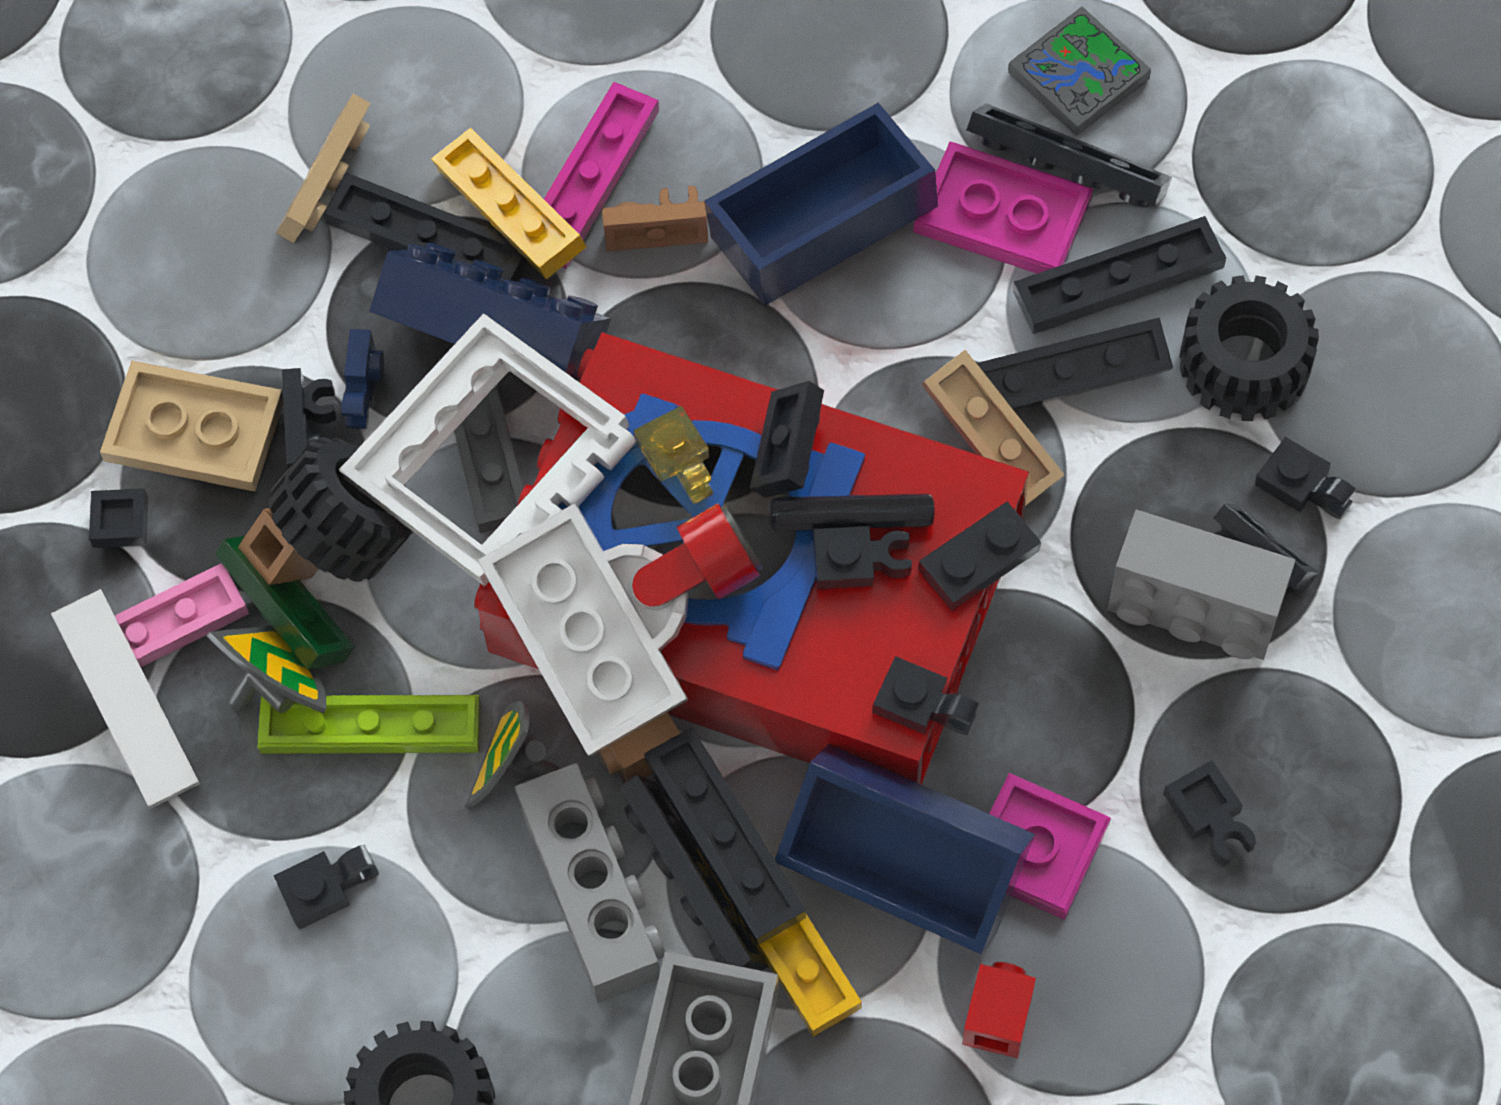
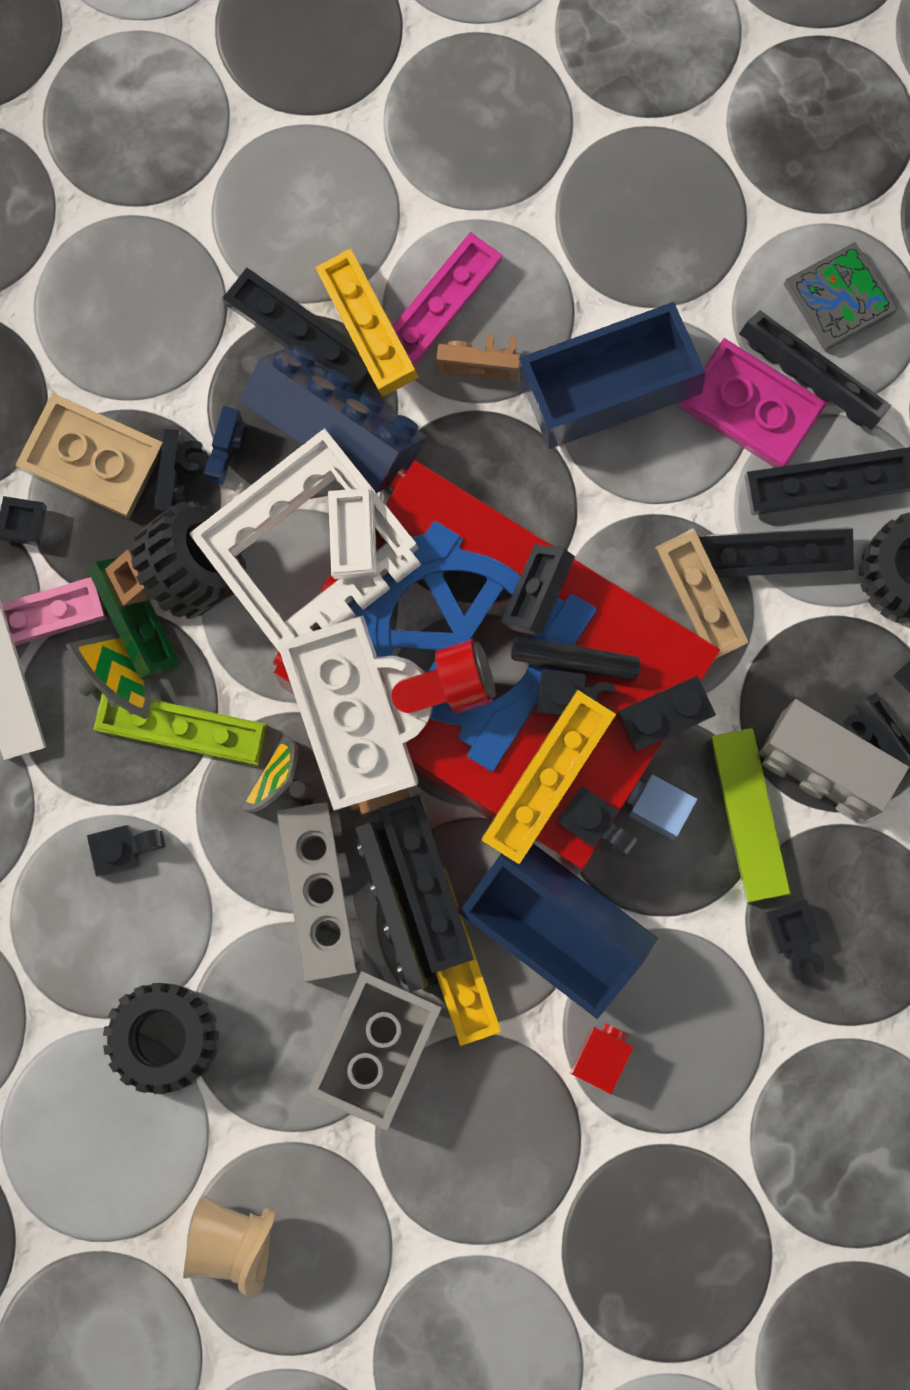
camera: 10 degrees right, 15 degrees up
tan plate [276,93,371,243] -> none
dark grey plate [454,385,523,533] -> none
clear yellow plate [633,406,713,504] -> none
dark pink tile [989,773,1111,920] -> none
none -> white tile [328,487,377,579]
none -> yellow plate [481,690,616,864]
none -> light blue brick [627,774,697,840]
none -> lime tile [710,728,790,903]

